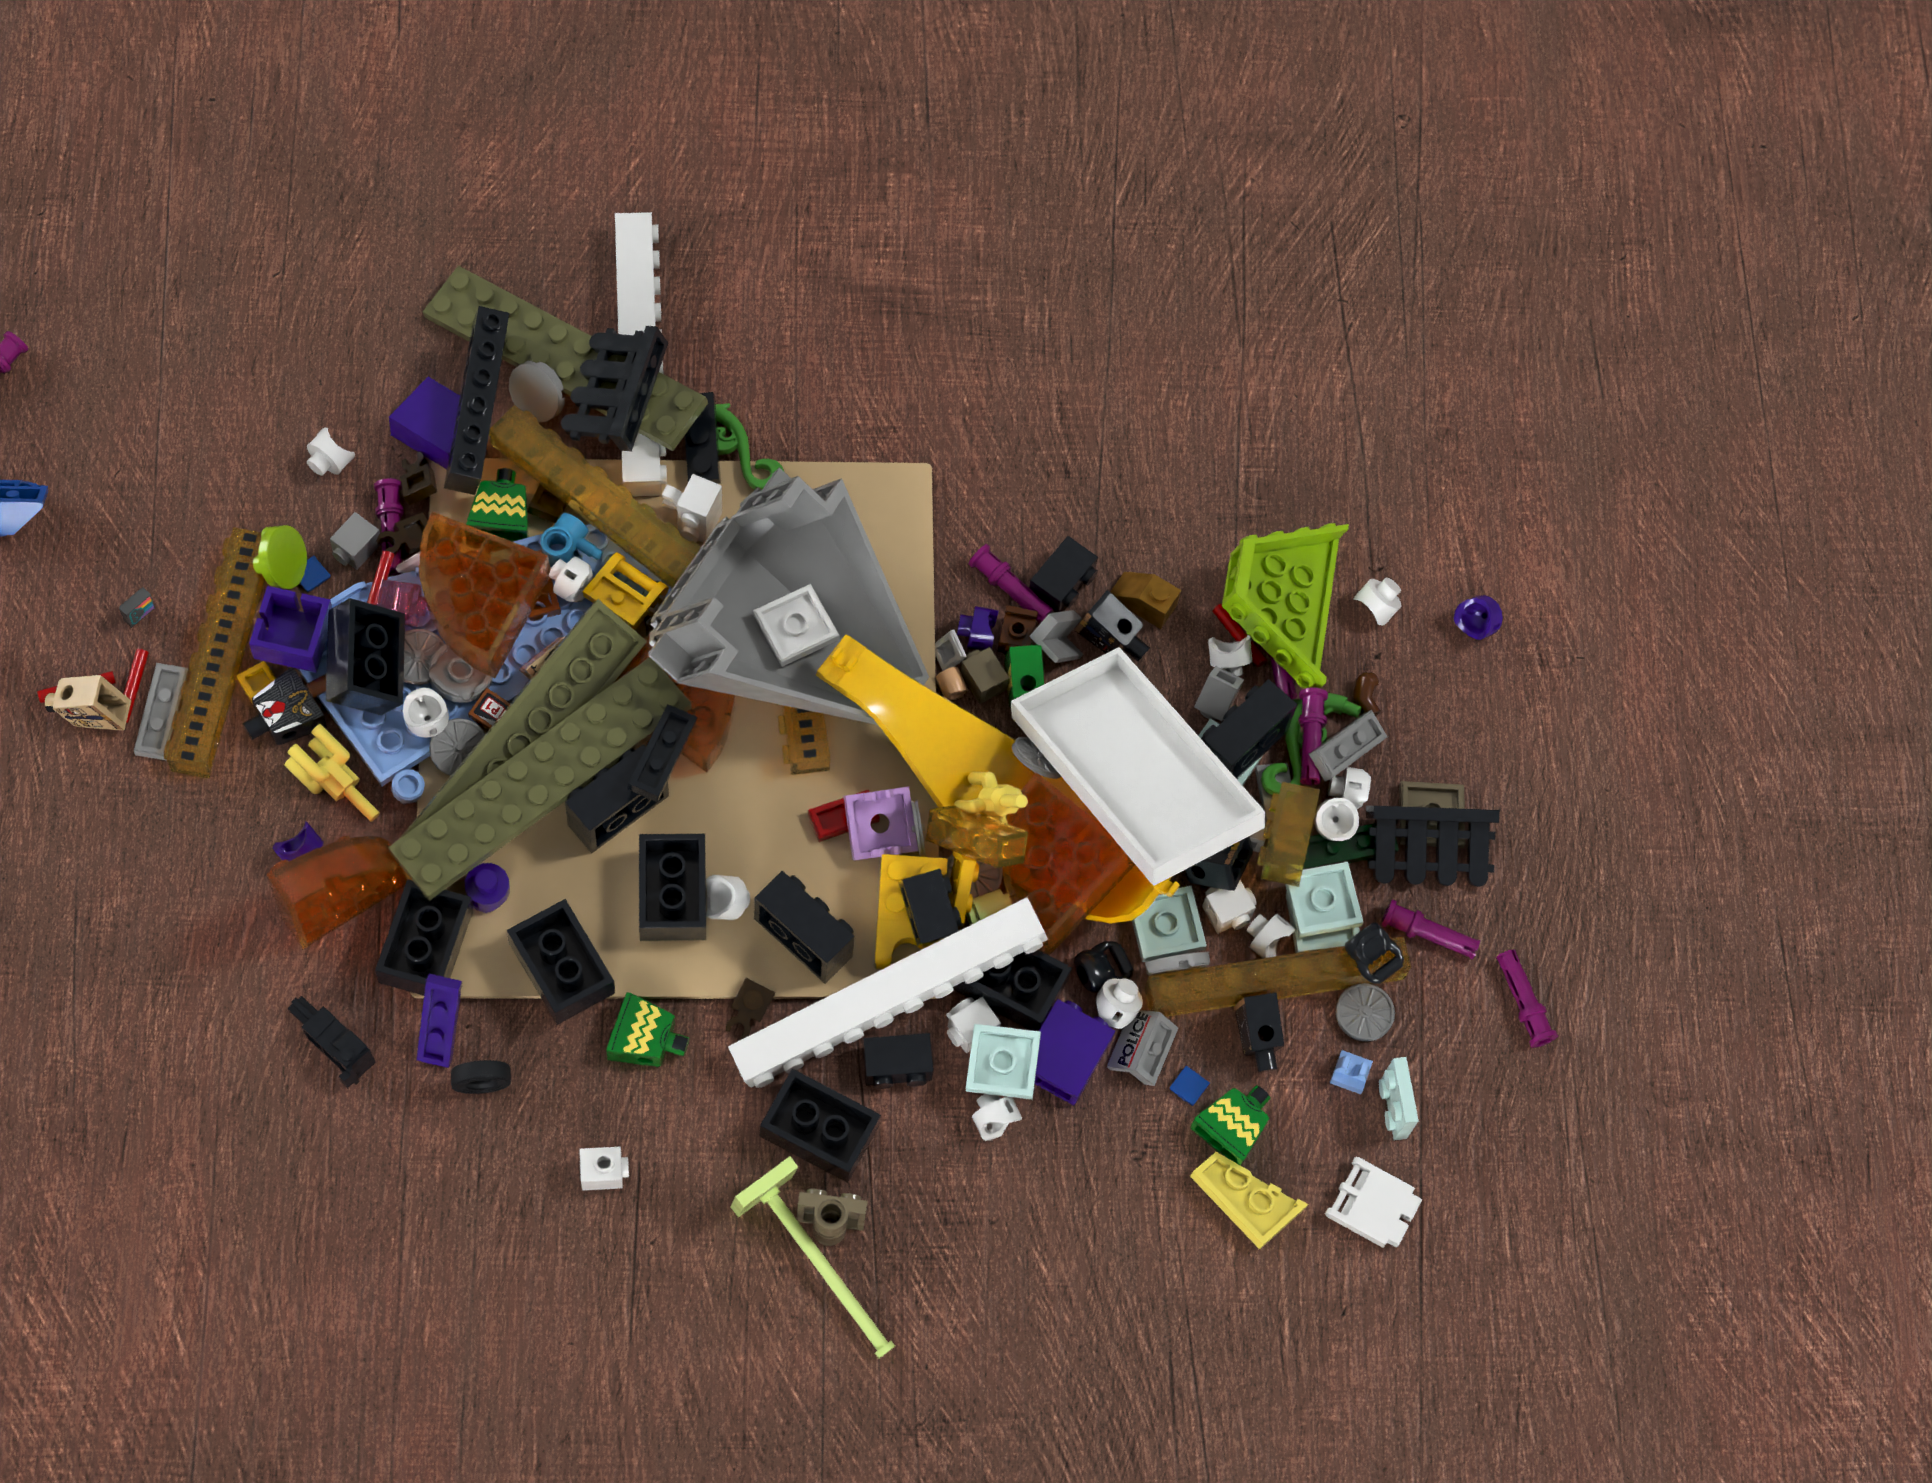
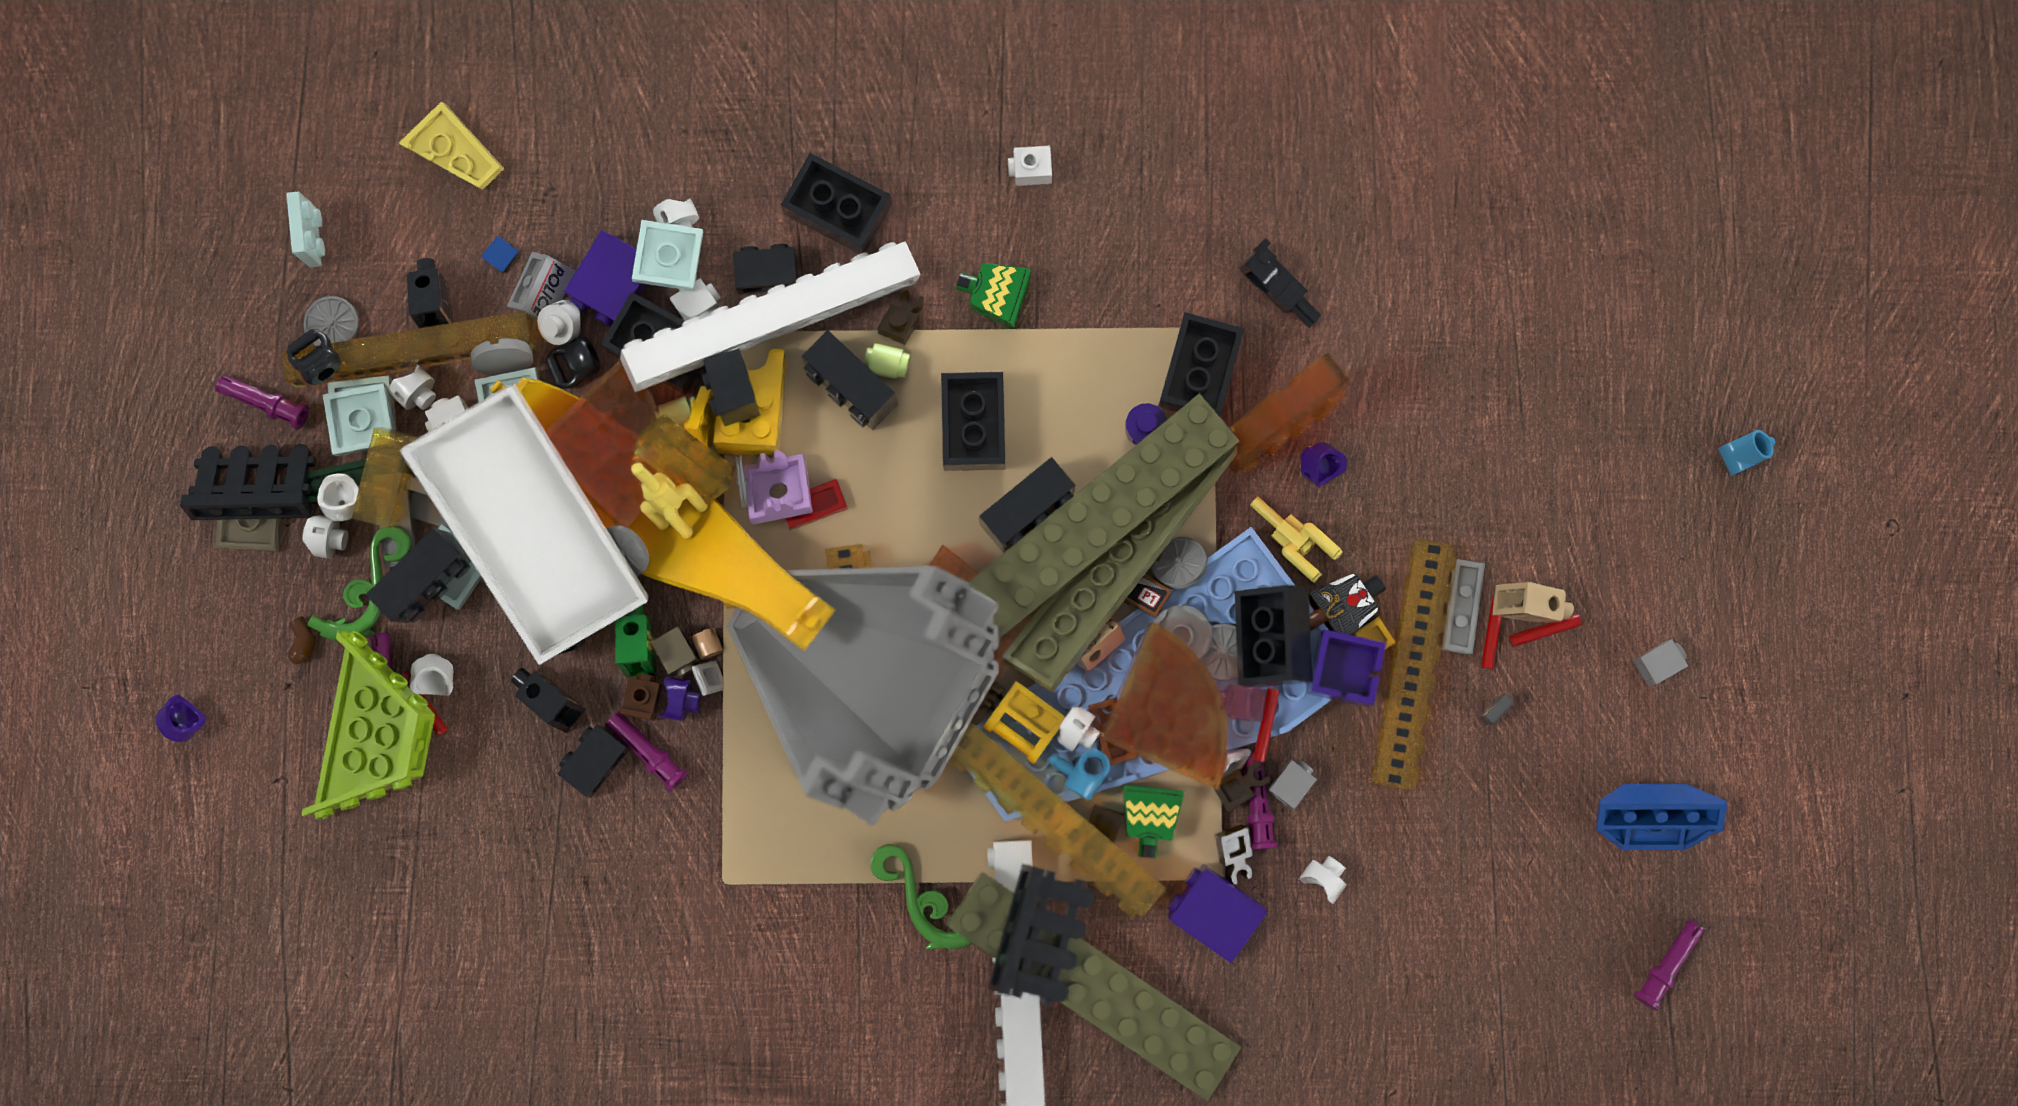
camera: 170 degrees left, 15 degrees up
lime tile [253,525,307,589] -> none
blue piece [300,556,331,592] -> none
light blue tile [391,769,425,804] -> none
white piece [403,687,449,738] -> none
dark purple plate [416,974,462,1068] -> none
black brick [444,306,510,495] -> none
black tyre [451,1060,511,1094] -> none
black brick [507,899,615,1025] -> none
light grey tile [509,360,565,422] -> none
black plate [627,704,697,802] -> none
white brick [662,474,722,543] -> none
black plate [685,392,721,484] -> none
white piece [706,875,750,920] -> none
yellowish green tile [731,1156,895,1358] -> none
white tile [753,584,840,667] -> none
dark tan plate [797,1189,868,1246] -> none
light grey panel [1029,610,1084,663] -> none
pearl gold slope [1111,571,1181,629] -> none
green torso [1190,1085,1271,1166] -> none
light grey brick [1194,666,1244,721] -> none
magenta pin [1298,688,1328,785] -> none
light grey tile [1309,710,1387,781] -> none
white plate [1325,1157,1422,1248] -> none
light blue tile [1330,1050,1373,1095] -> none
white piece [1354,578,1401,625] -> none
magenta pin [1496,949,1558,1048] -> none
none -> yellowish green brick [864,343,911,379]

